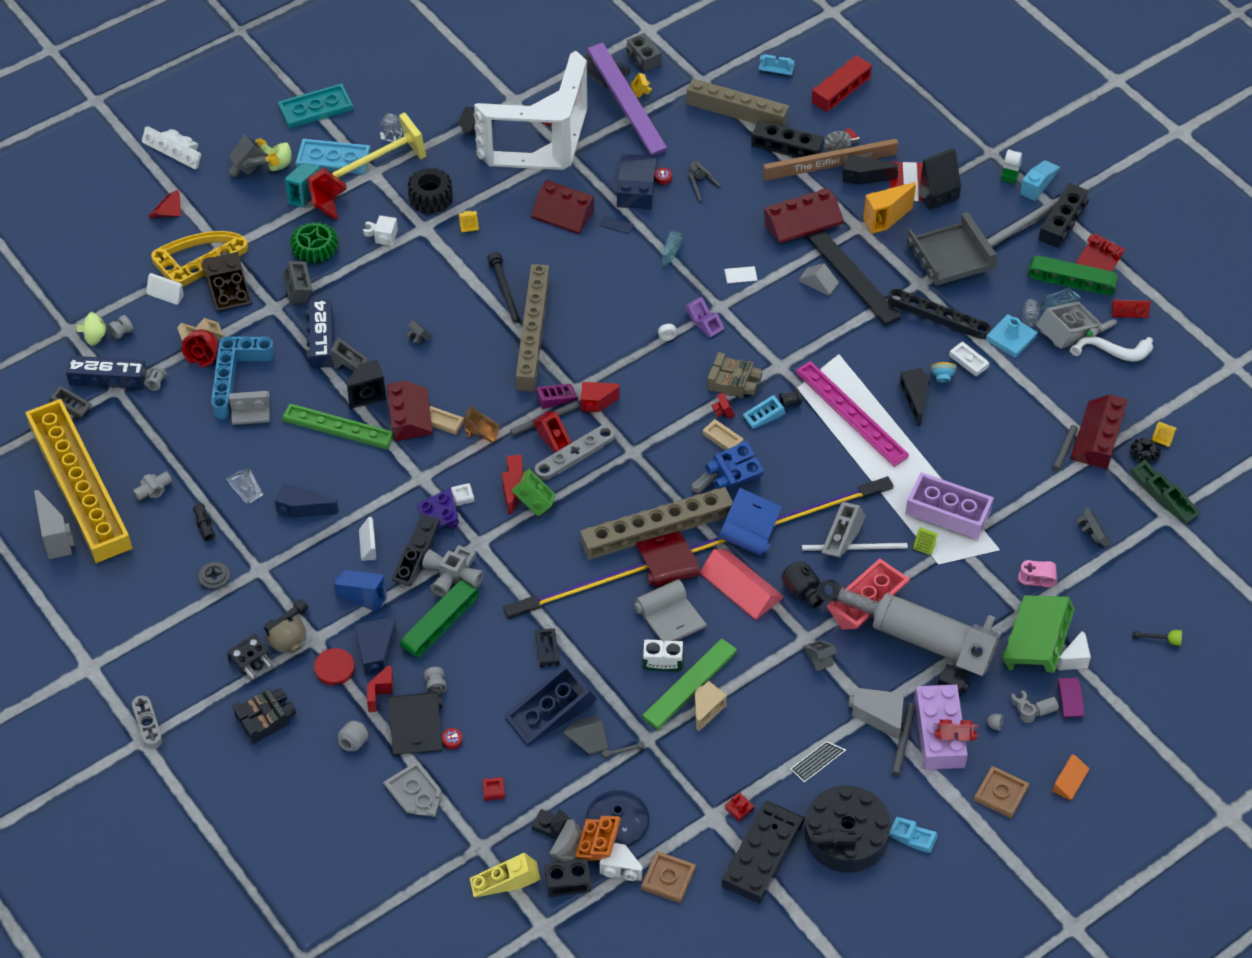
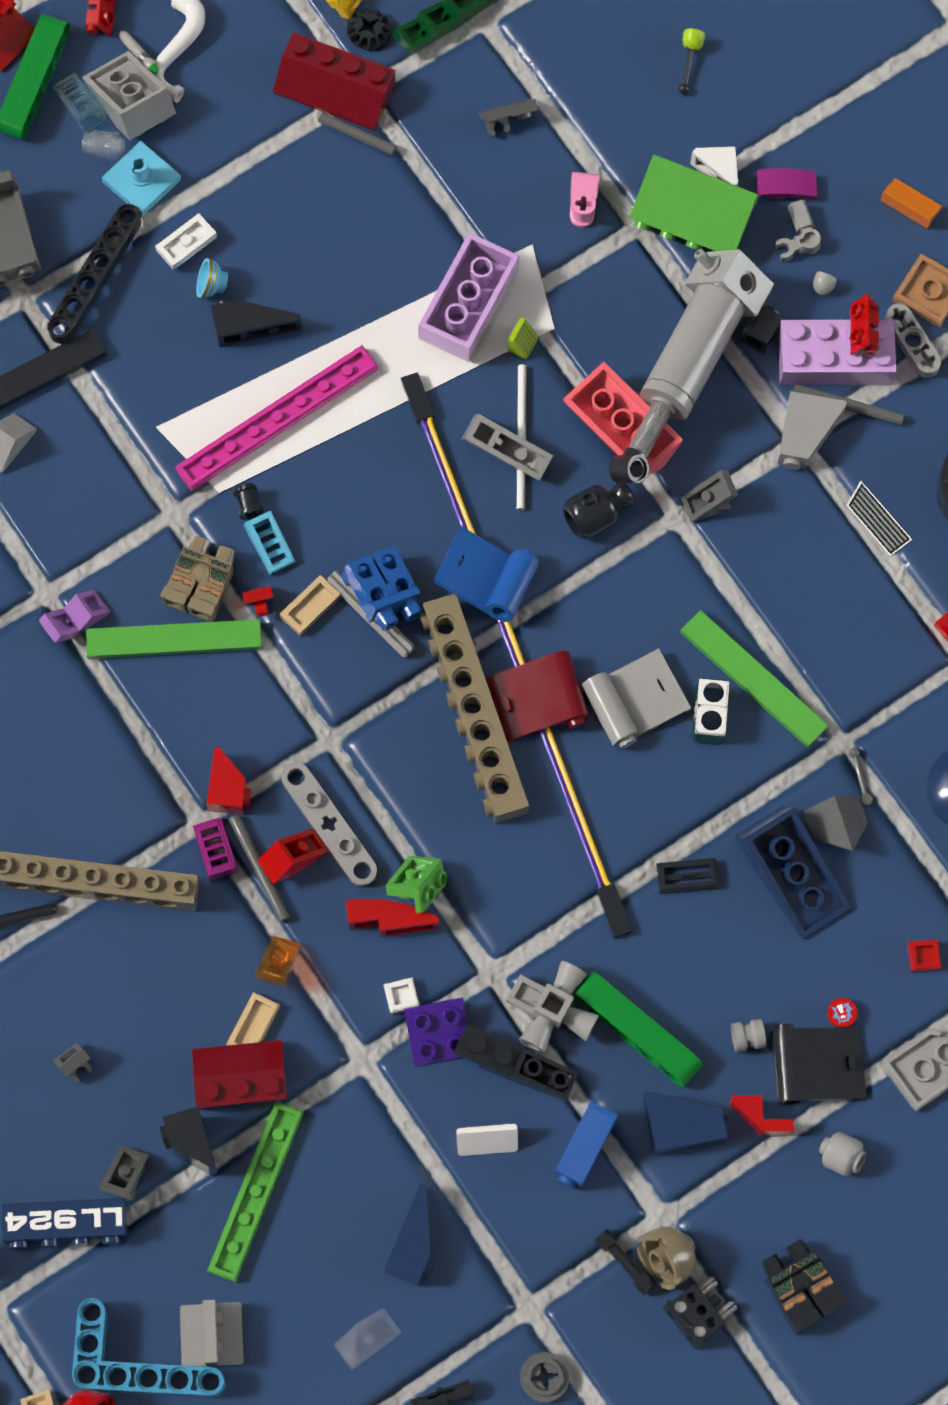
camera: 90 degrees left, 20 degrees up
red tile [314,648,355,686] -> none
white tile [658,324,677,341] -> none
tan slope [695,681,727,731] -> none
coral slope [700,549,783,621] -> none
none -> bright green tile [86,619,262,659]
none -> light grey beam [885,304,941,378]

